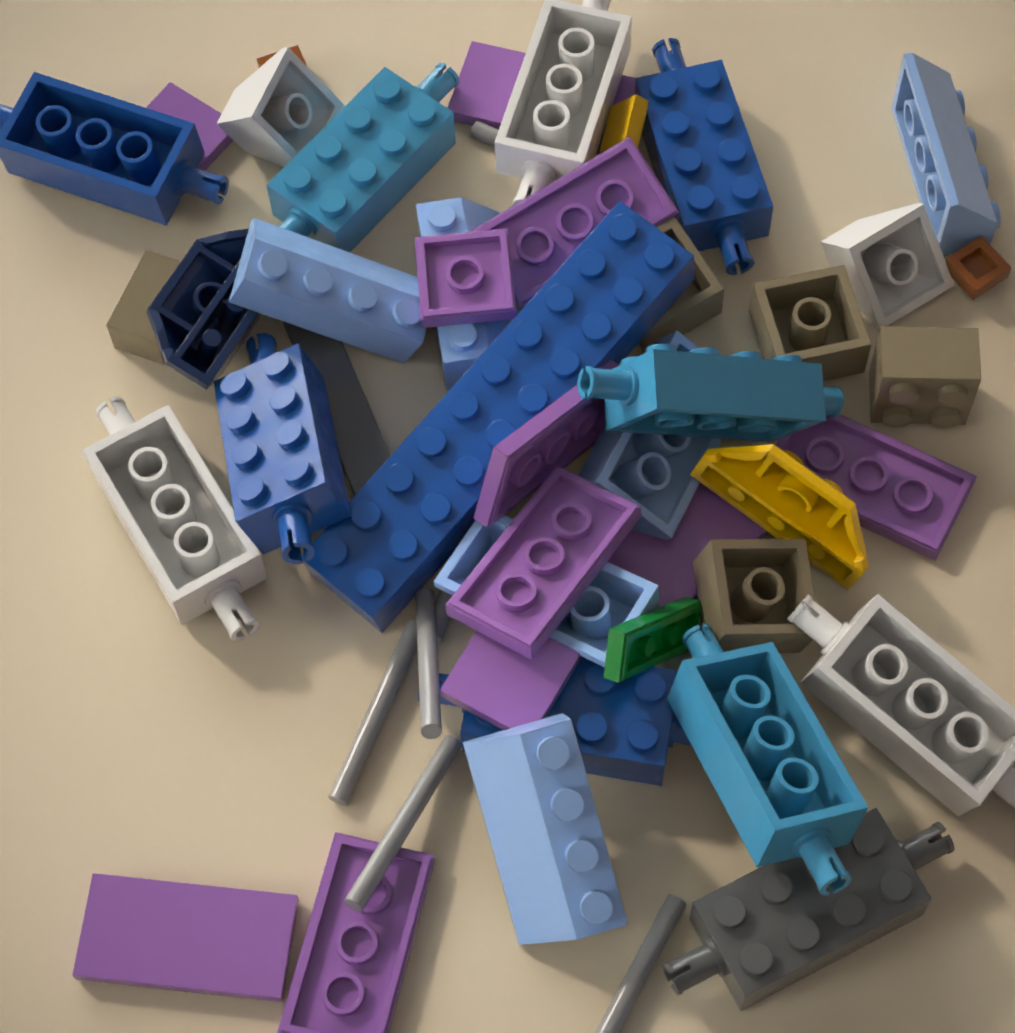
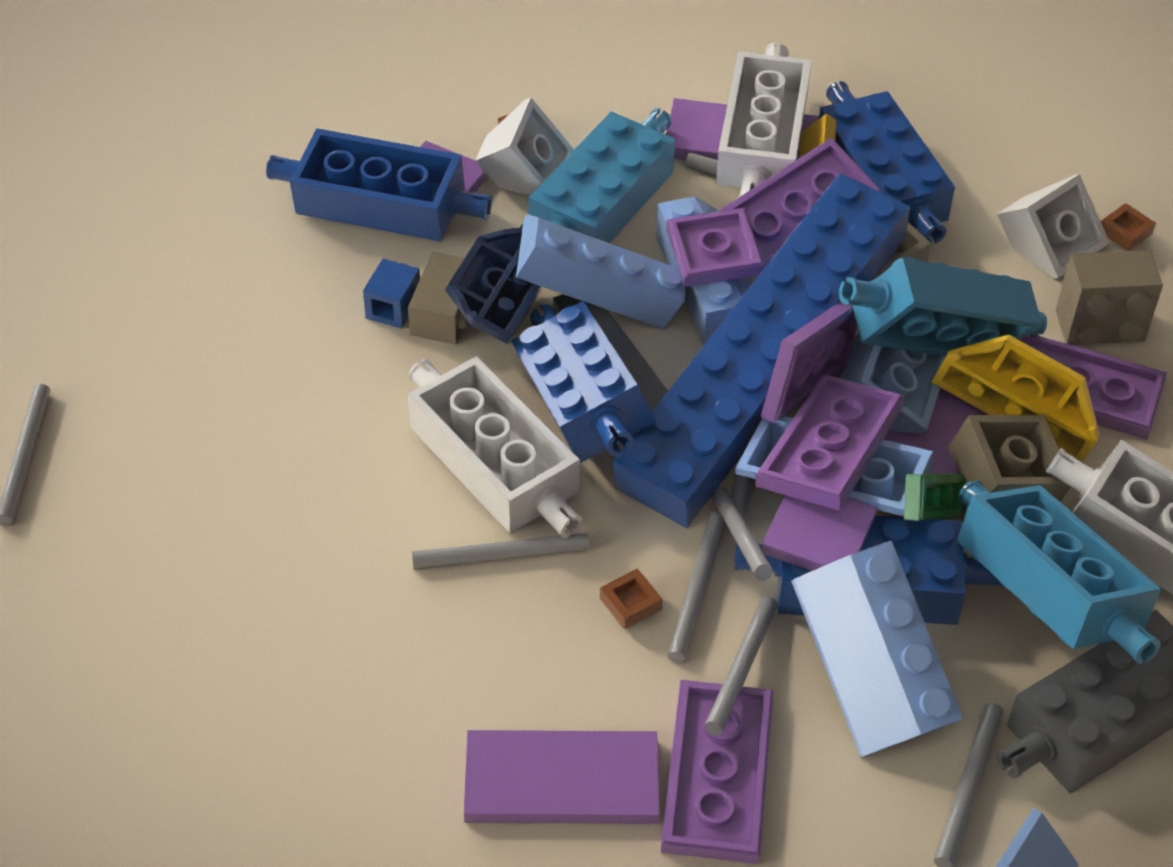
camera: 10 degrees left, 15 degrees down
dark tan brick [749,265,872,381] -> none
light blue slope [892,53,1001,255] -> none
none -> blue brick [363,258,420,329]
none -> light grey bar [412,533,589,569]
none -> dark orange plate [600,568,663,629]

